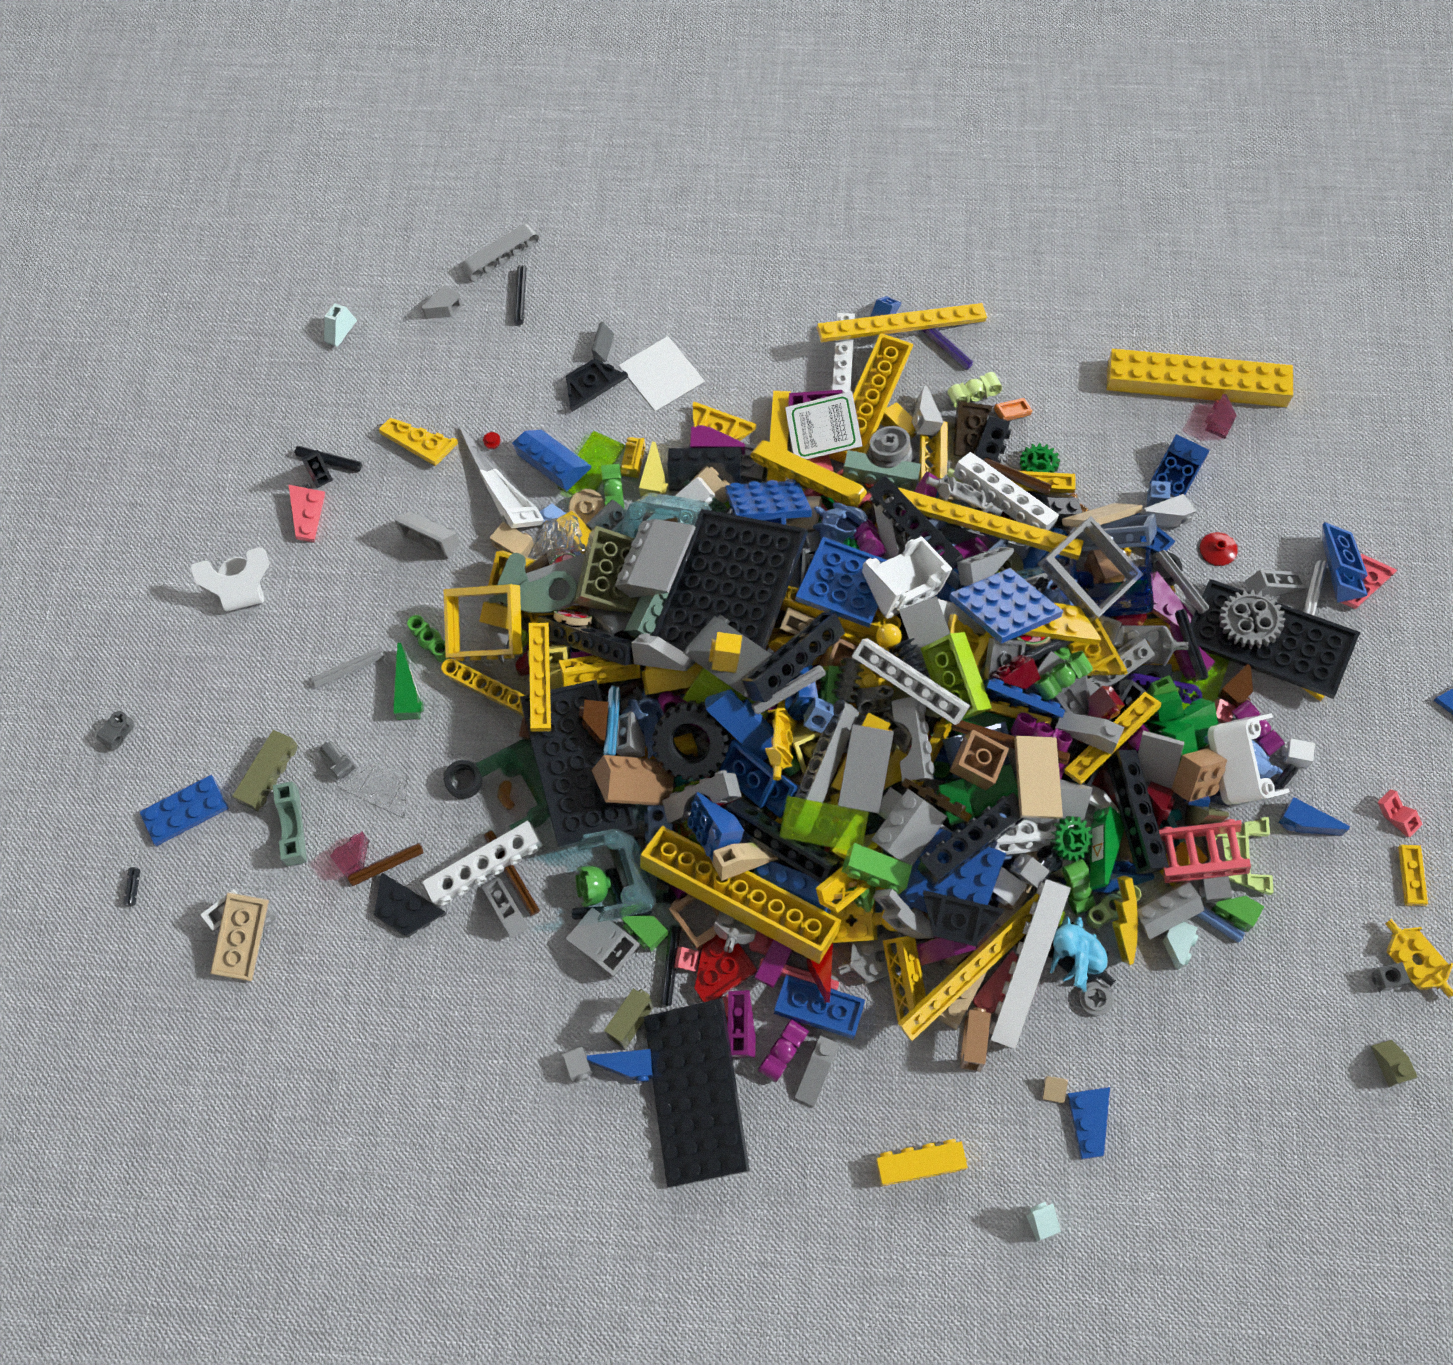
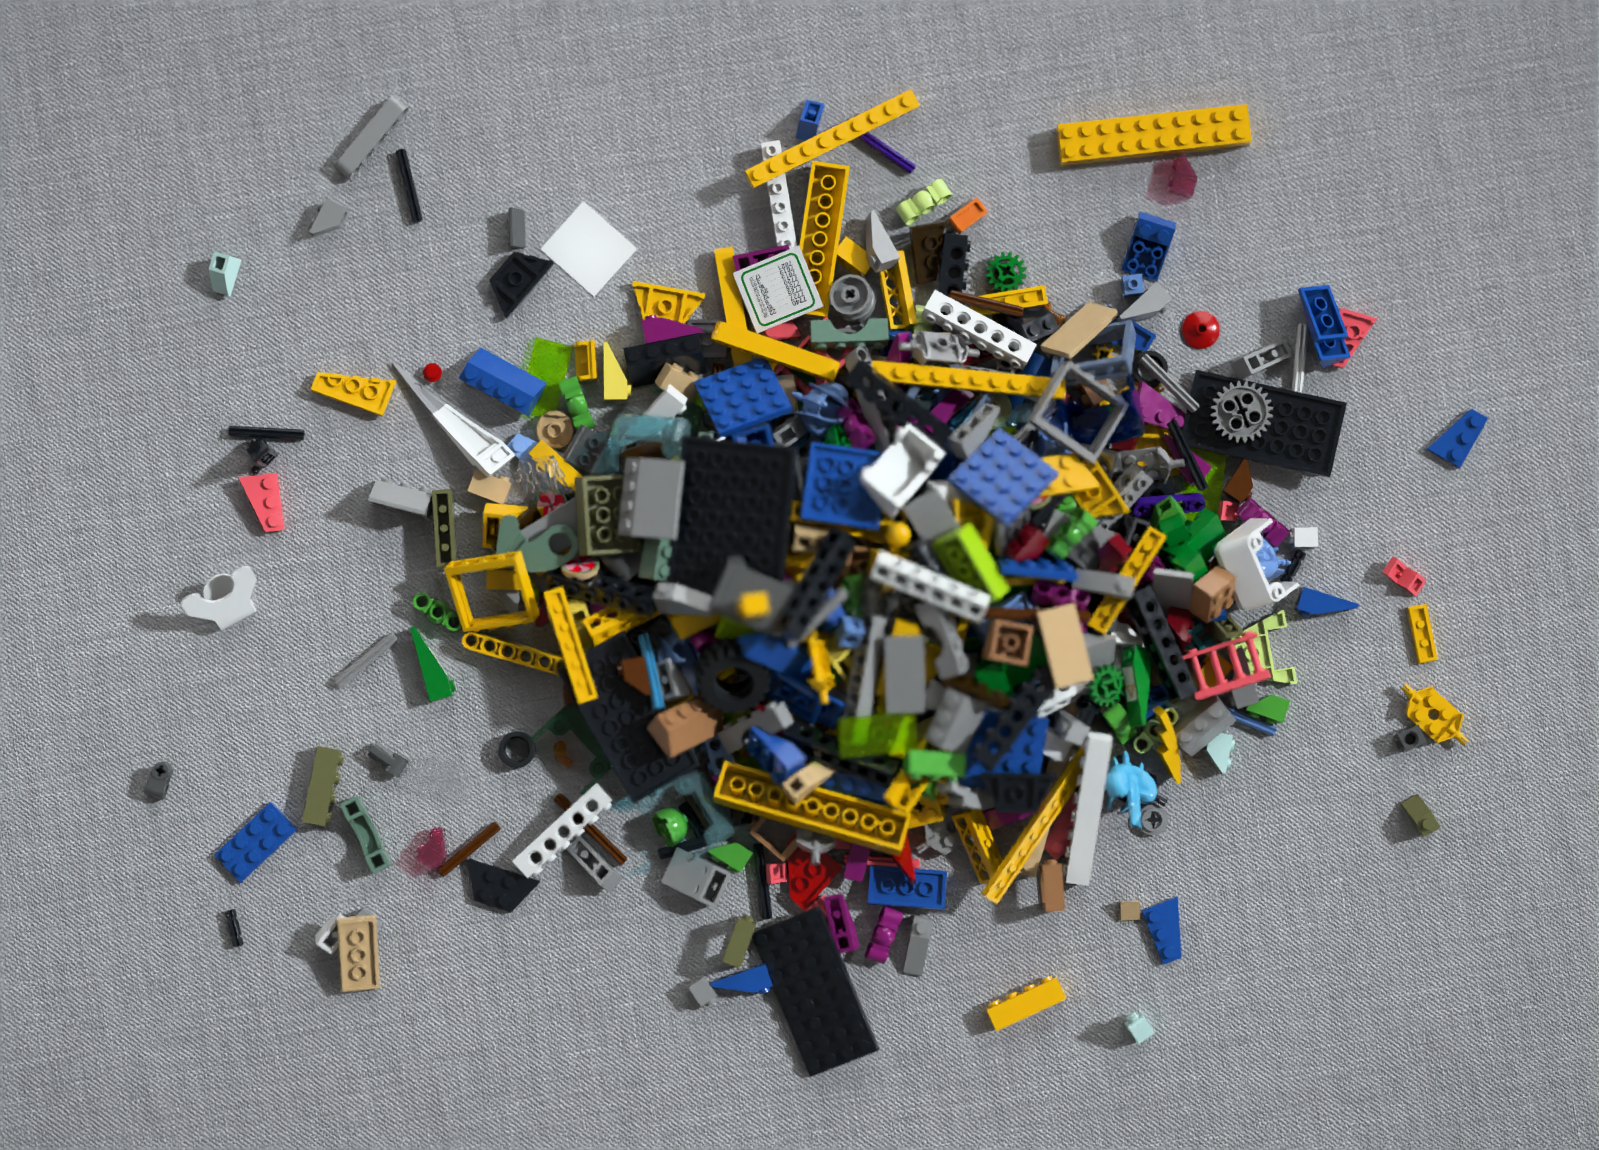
camera: 25 degrees left, 20 degrees up
none -> olive brick [432,489,458,568]

